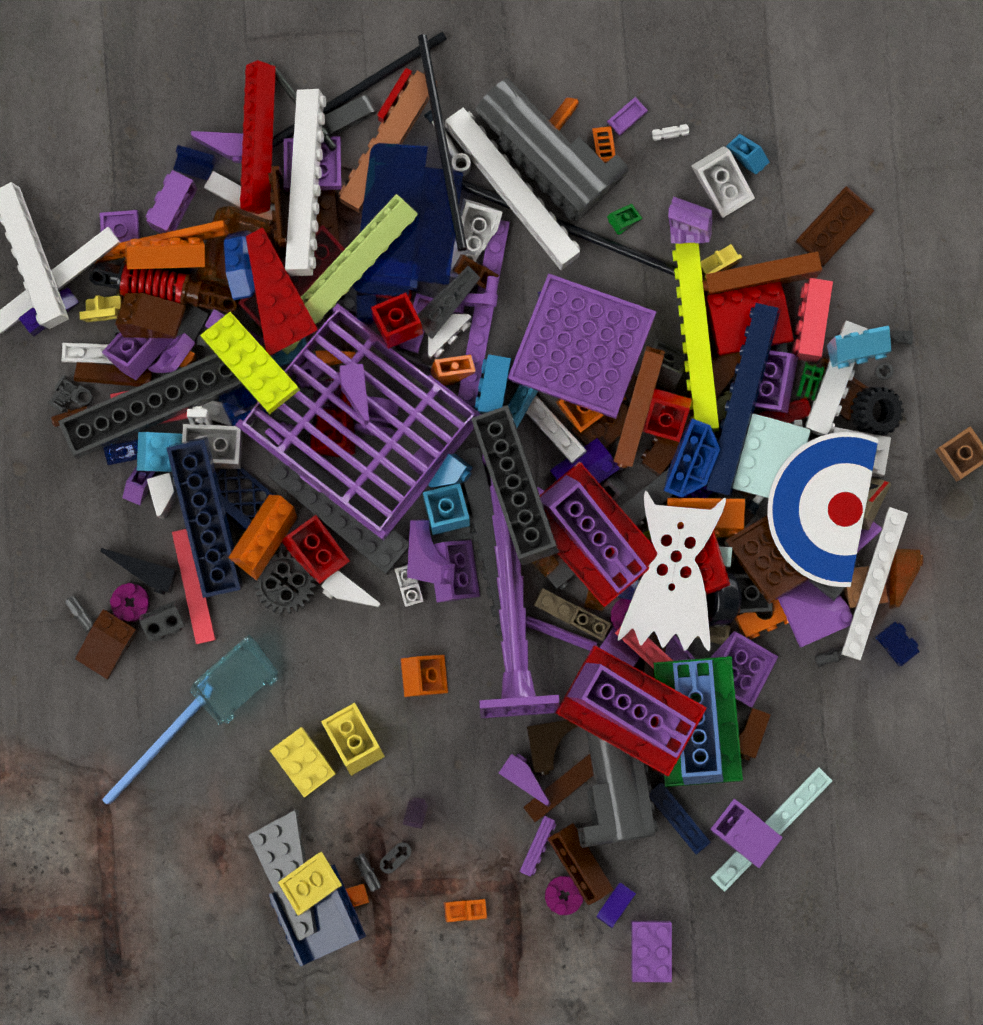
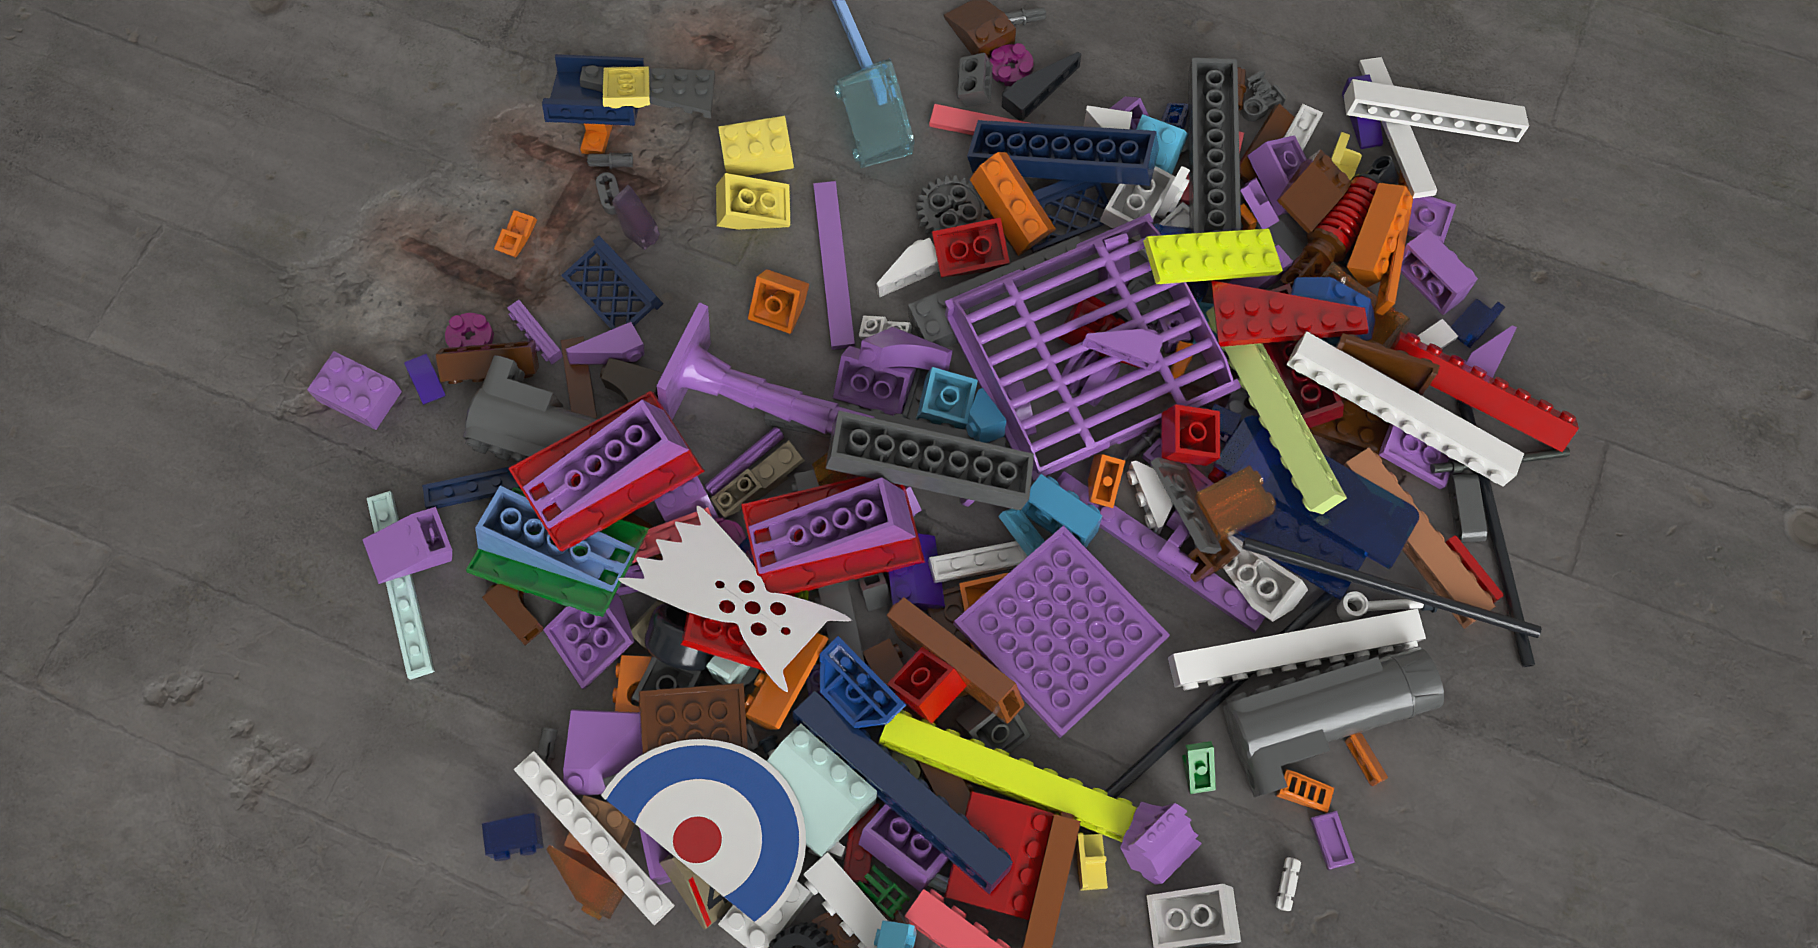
camera: 120 degrees right, 15 degrees down
none -> dark blue fence [561,235,663,330]
none -> medium lavender tile [813,181,855,350]
none -> clear orange brick [1195,466,1276,542]

